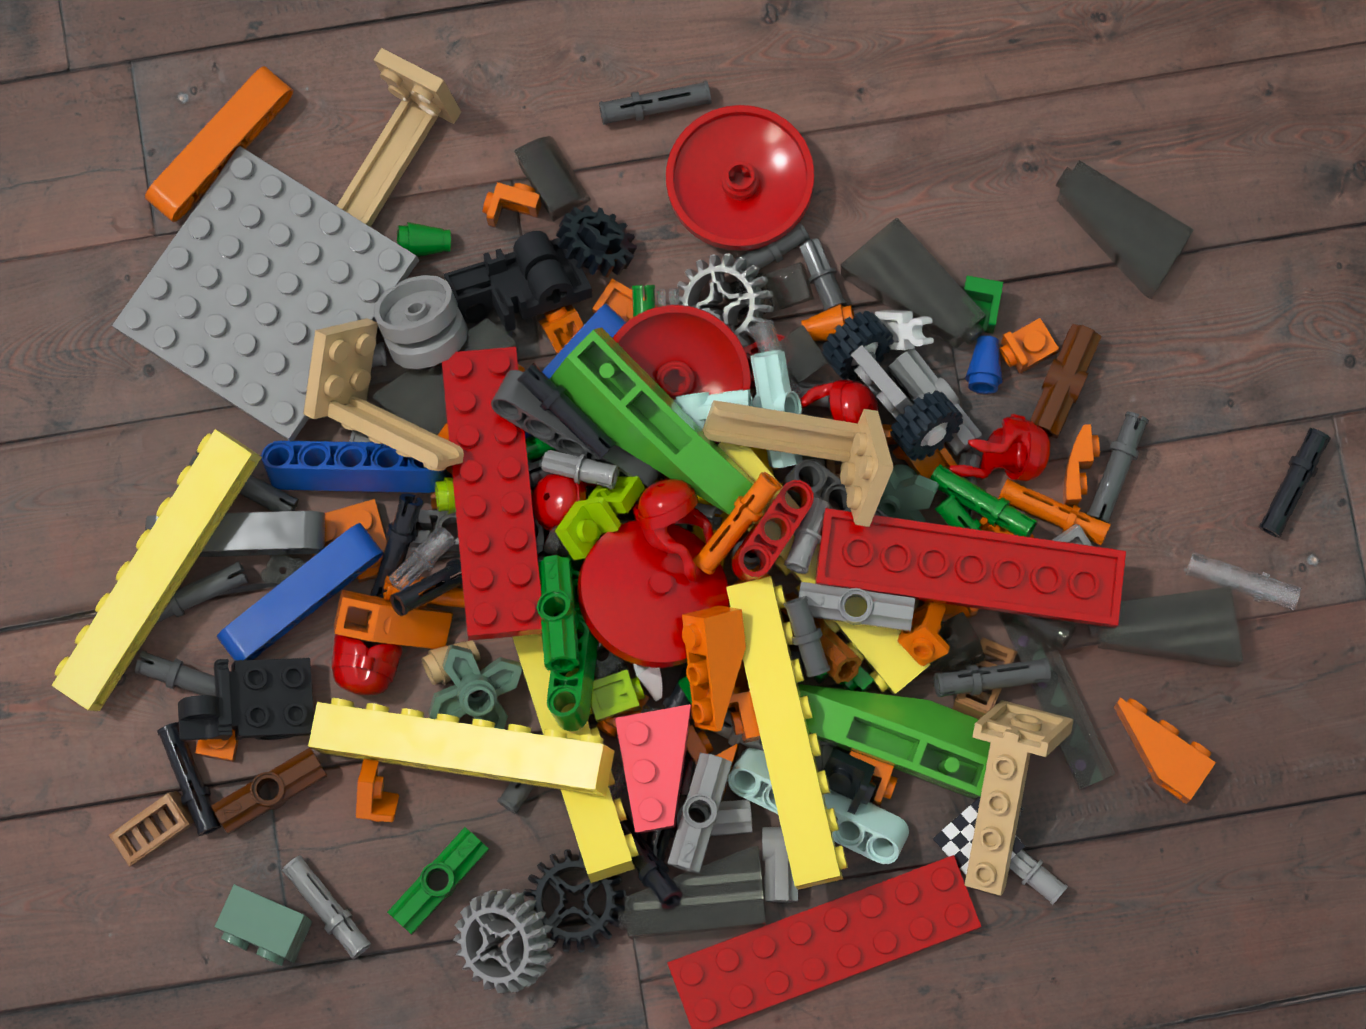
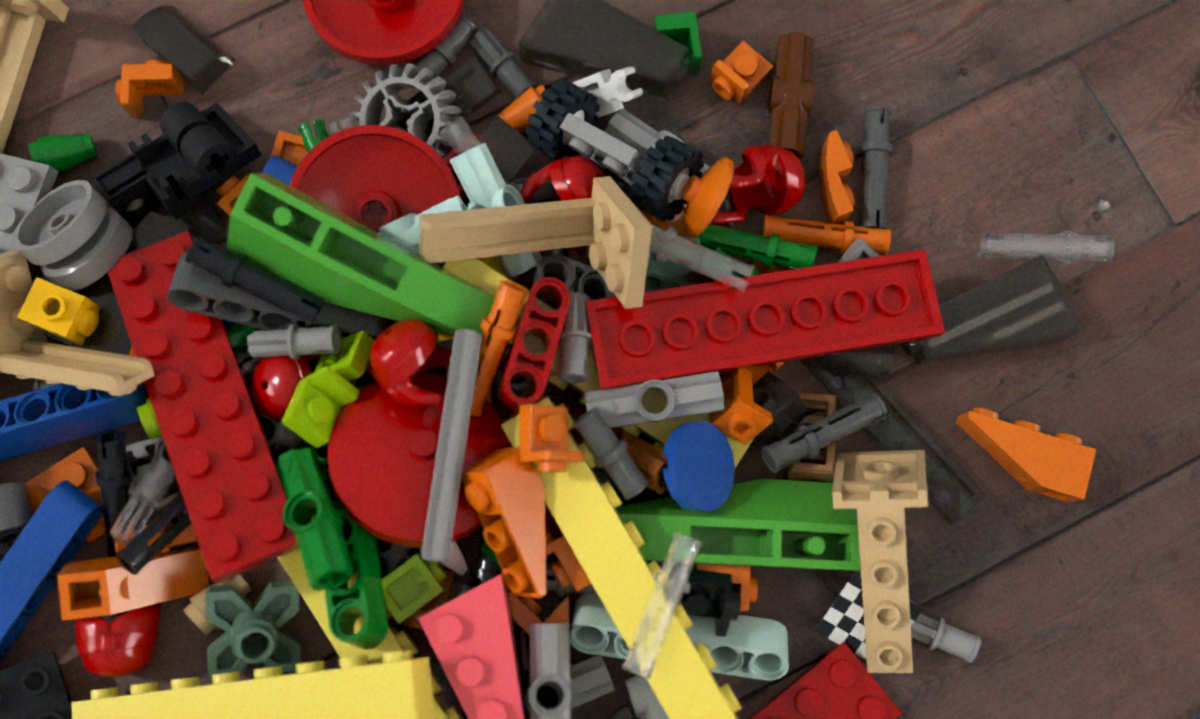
camera: 25 degrees left, 0 degrees up
black gear [556,205,637,277] -> none
blue cone [965,336,1003,394] -> none
black pin [1259,428,1331,538] -> none
none -> yellow brick [17,277,101,346]
none -> light grey axle [421,329,482,562]
none -> orange bracket [519,404,584,473]
none -> clear pin [622,532,703,679]
none -> clear pin [649,223,755,293]
none -> blue tile [663,421,735,512]
none -> orange dish [681,157,734,238]

